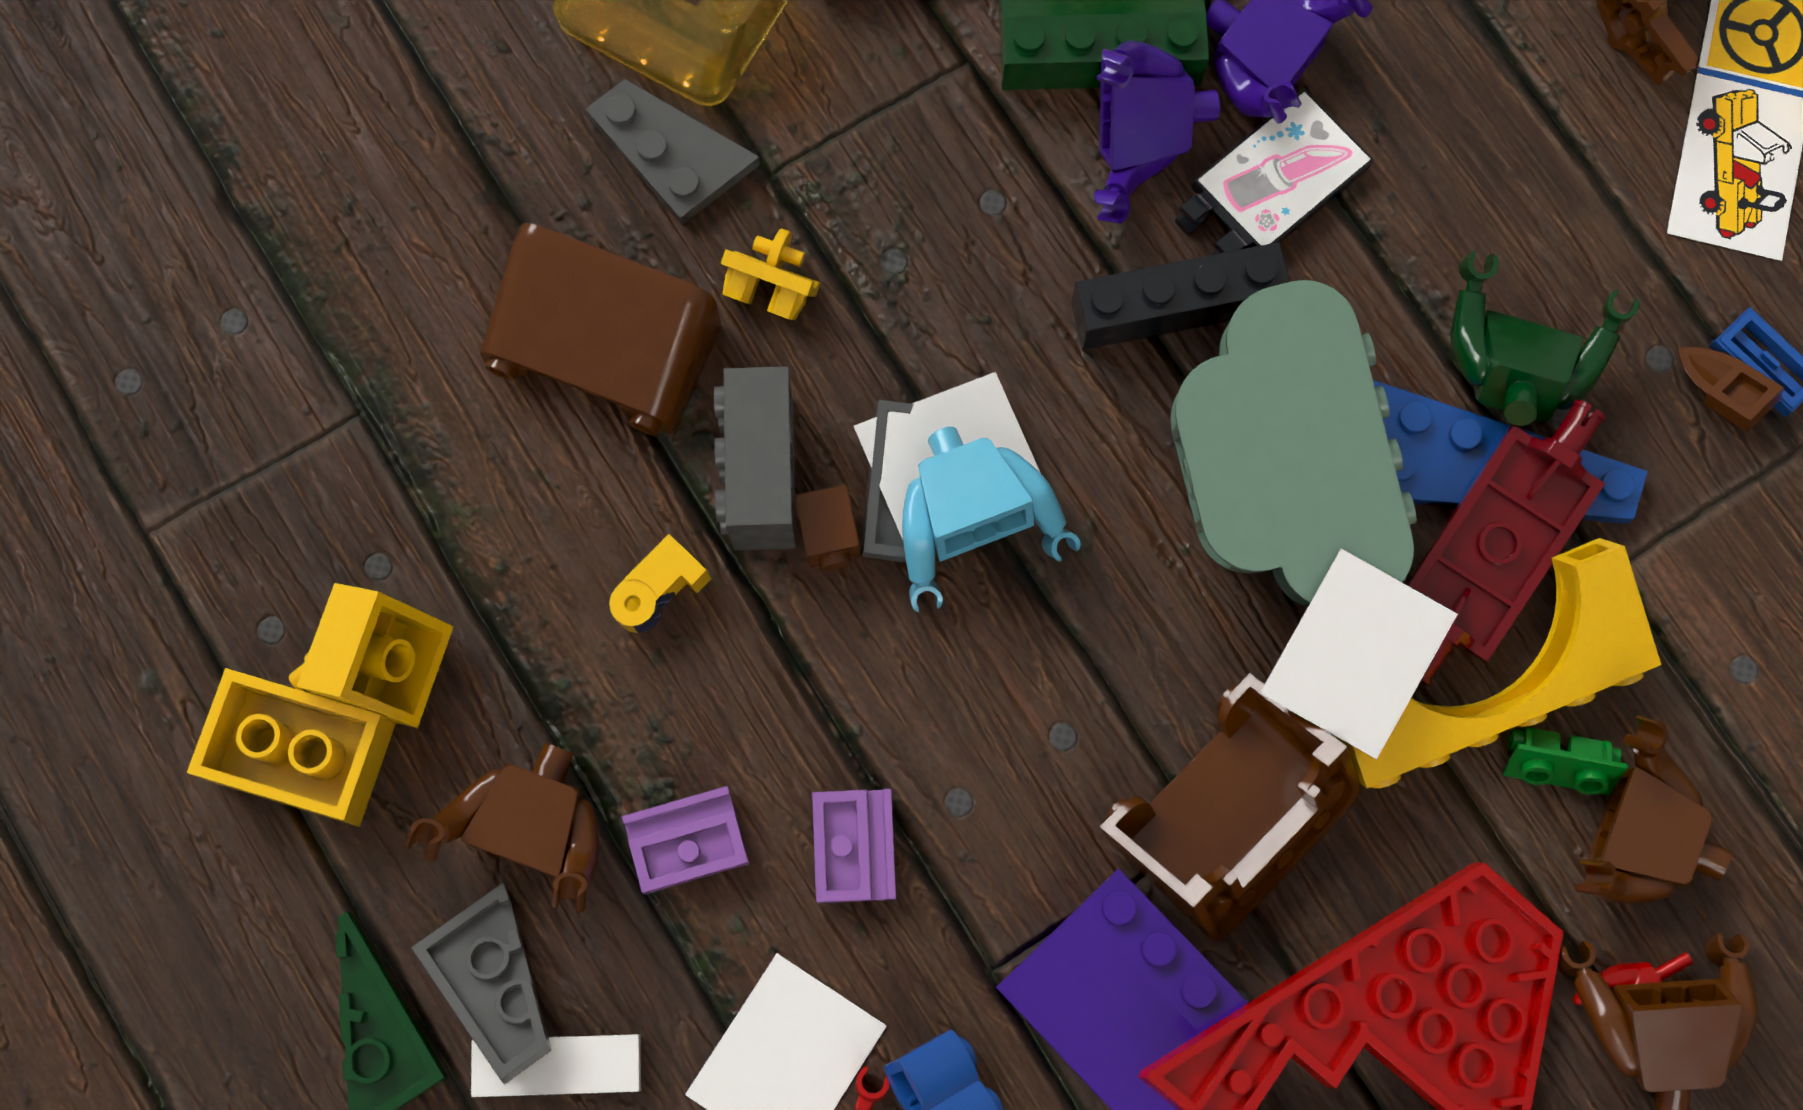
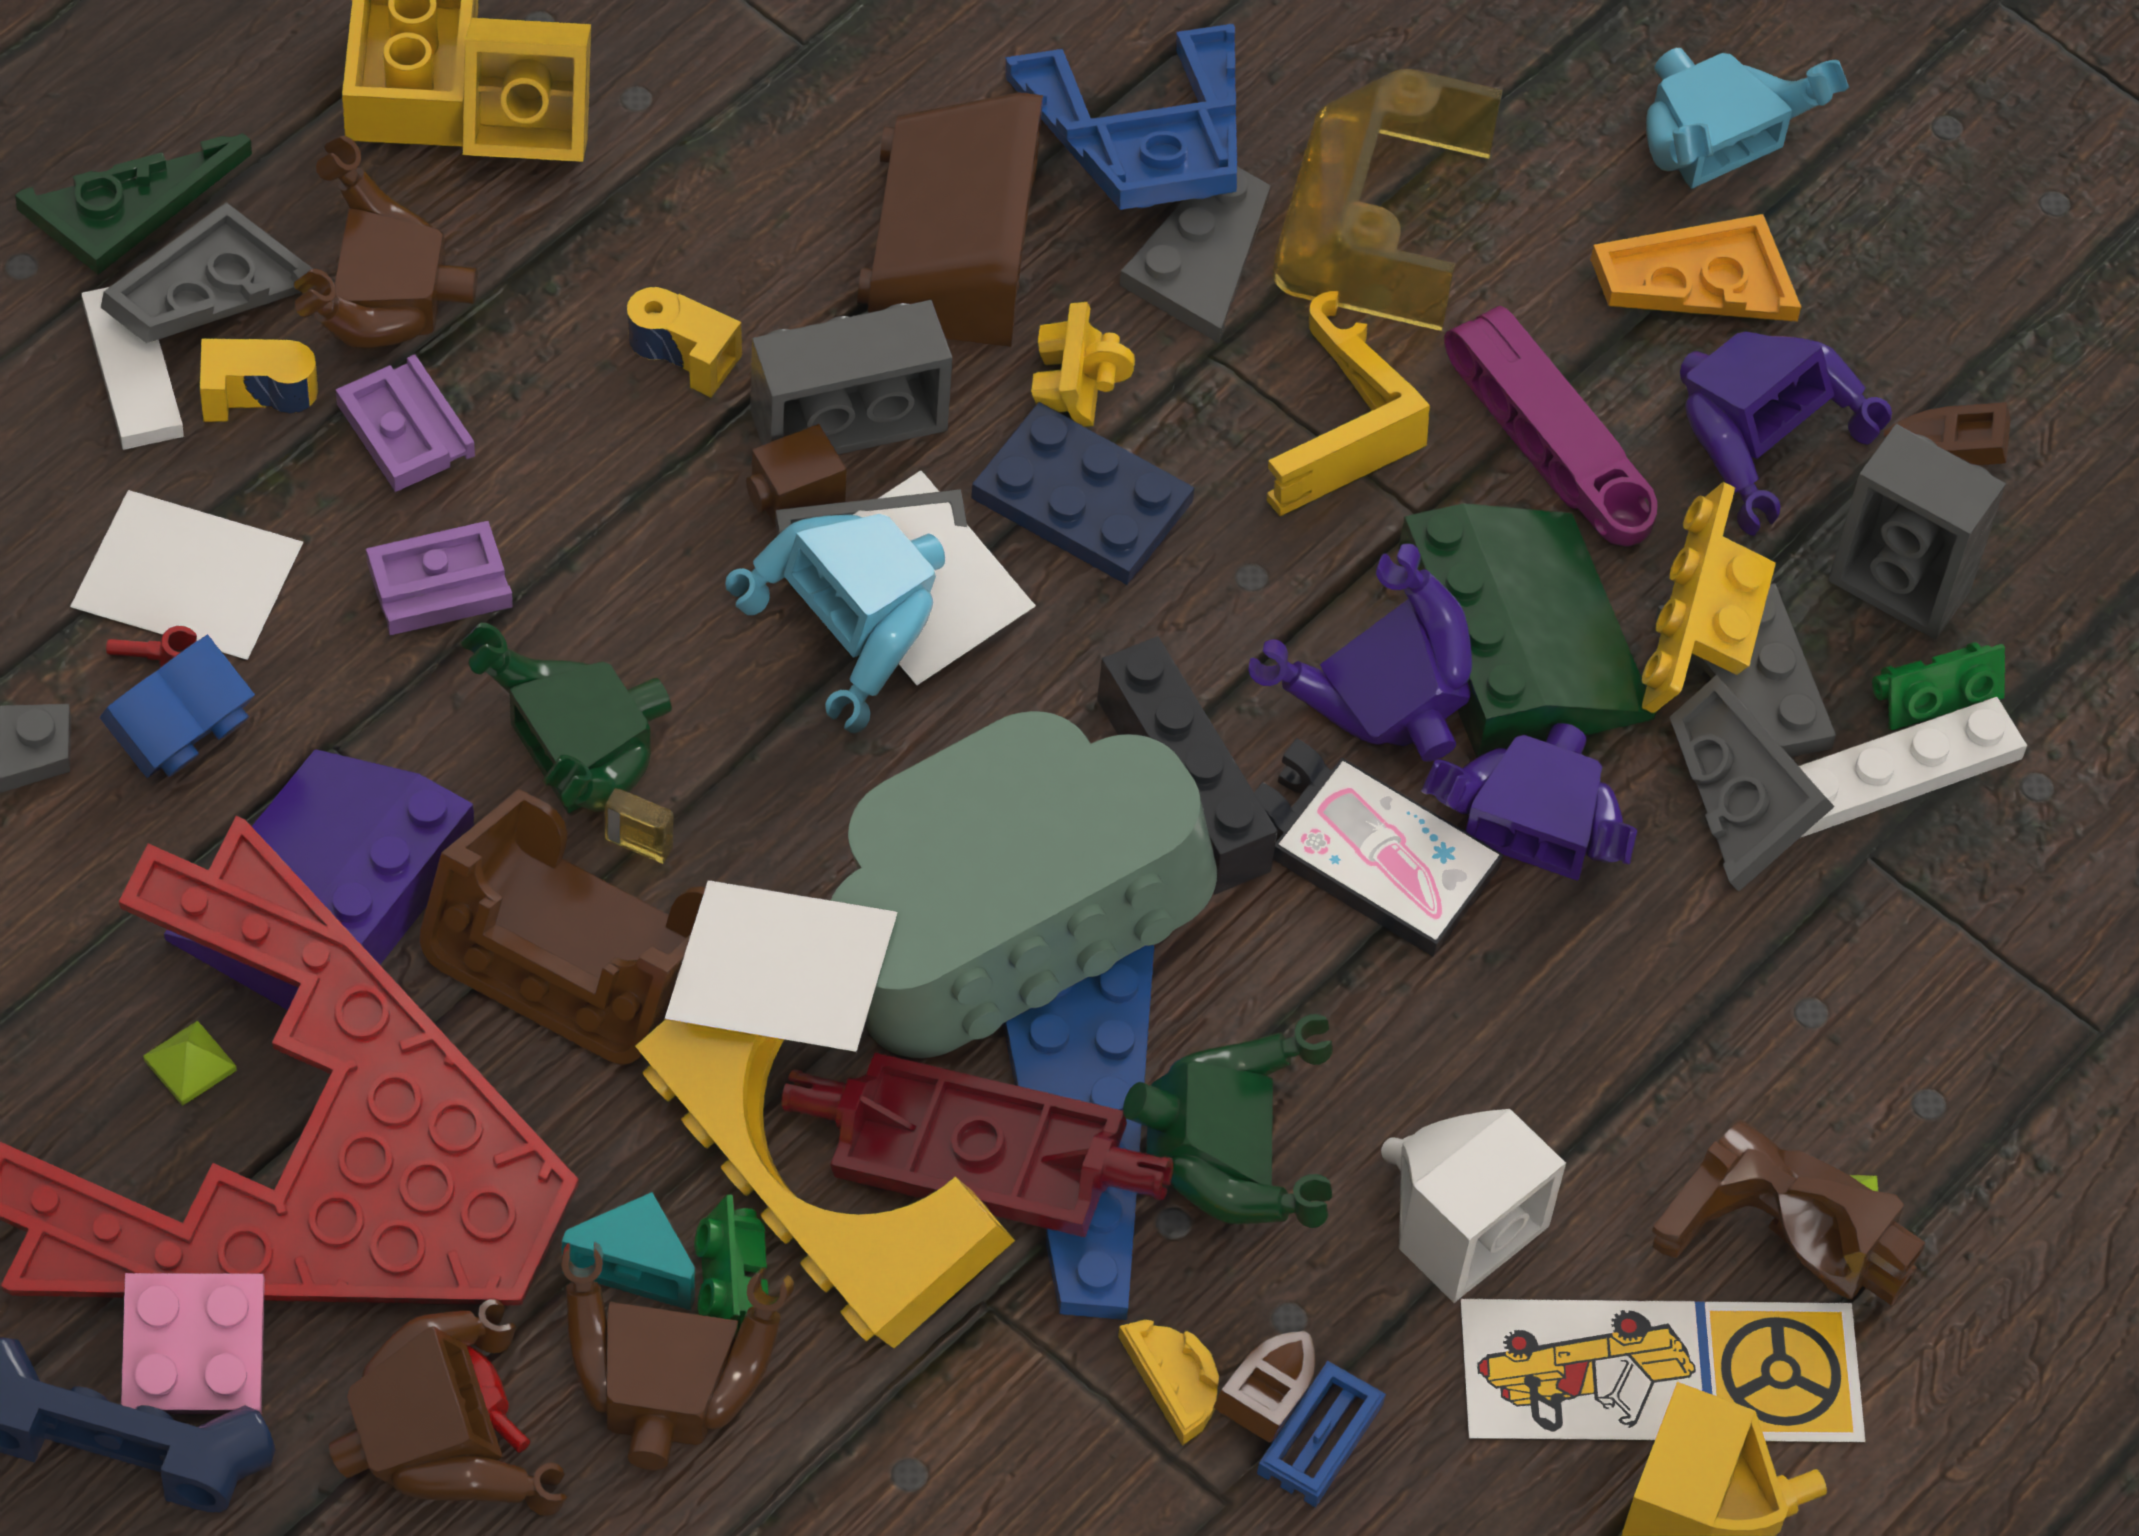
camera: 70 degrees right, 20 degrees down
none -> yellow leg [200,339,318,422]
none -> dark green torso [461,623,672,813]
none -> teal slope [562,1192,695,1311]
none -> clear yellow tile [605,788,673,864]
none -> dark blue plate [971,402,1195,585]
none -> blue wing [1005,24,1237,210]
none -> yellow tile [1118,1320,1219,1446]
none -> yellow hinge [1267,291,1430,516]
none -> white piece [1381,1109,1566,1303]

